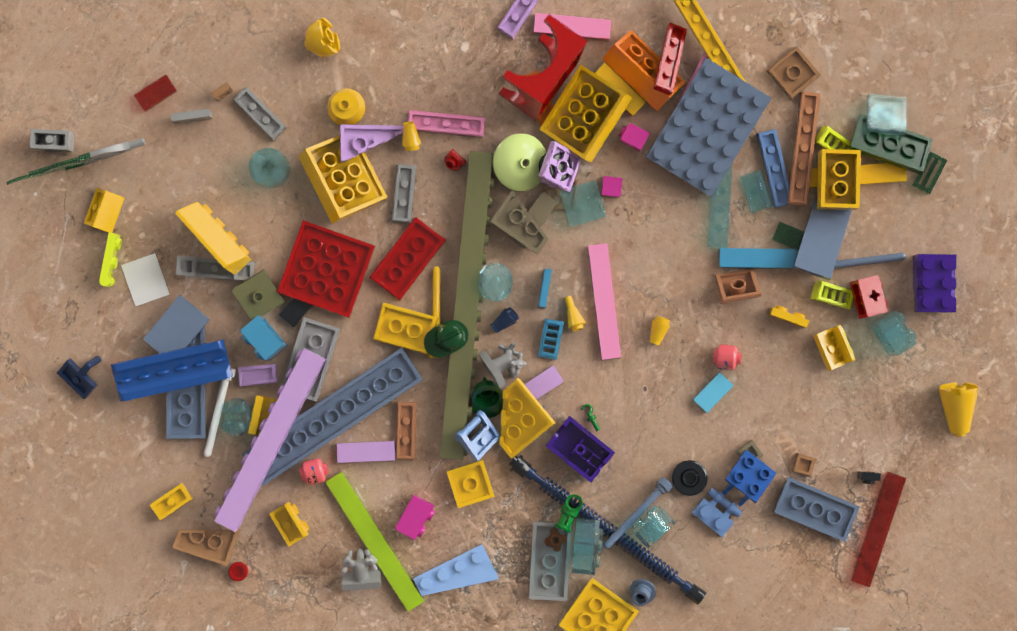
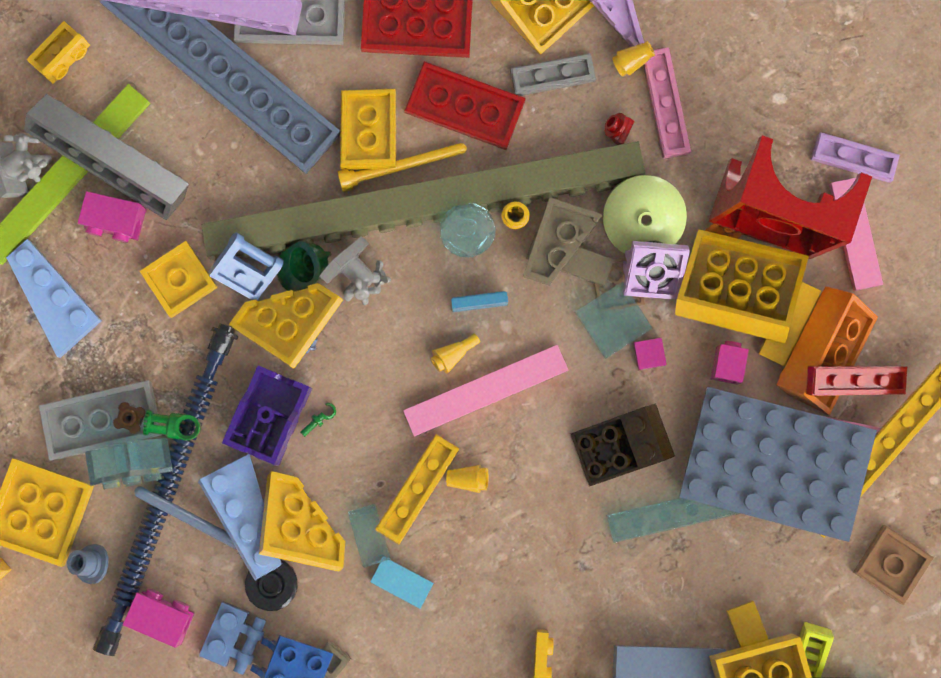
camera: 75 degrees right, 5 degrees down
coral head [299,458,329,485] -> none
lavender tile [337,441,395,463] -> none
nougat tile [396,401,417,460] -> none
dark green piece [424,320,469,358] -> none
dark blue cone [490,307,519,333] -> none
lavender tile [524,365,564,399] -> none
dark azure slope [538,318,564,360] -> none
clear light blue brick [632,505,676,549] -> none
coral head [713,344,742,370] -> none
nougat slope [715,268,761,304] -> none
dark azure tile [719,248,796,269] -> none
clear light blue slope [740,170,773,213] -> none
medium blue tile [757,129,790,208] -> none
clear green tile [772,222,804,251] -> none
nougat tile [787,91,821,206] -> none
none -> brick [24,94,189,220]
none -> dark pink brick [123,589,195,648]
none -> light blue wing [198,454,281,580]
none -> yellow plate [259,471,345,571]
none -> clear light blue tile [348,504,391,567]
none -> yellow tile [375,434,459,545]
none -> yellow cone [501,202,529,230]
none -> dark brown slope [570,403,675,487]

